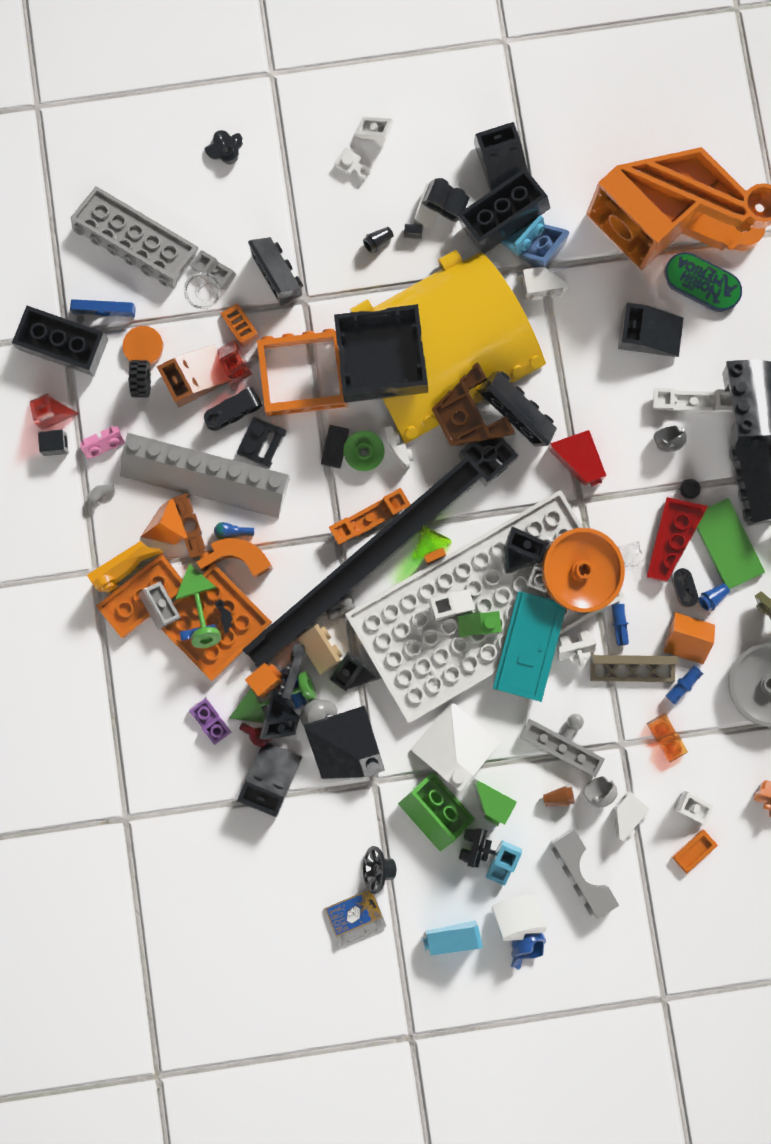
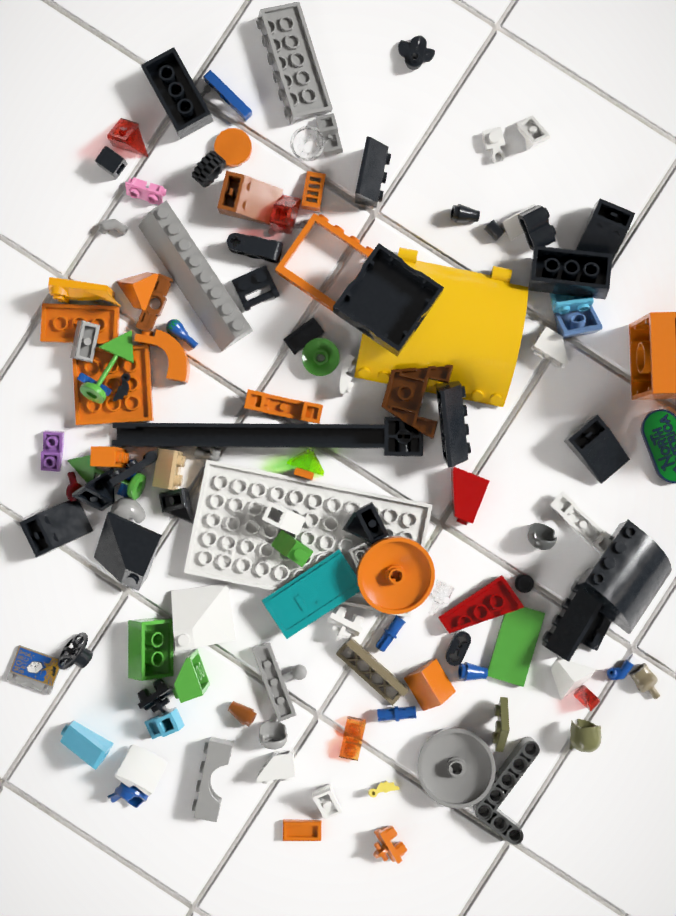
camera: 45 degrees right, 5 degrees up
none -> light yellow piece [368,781,400,798]

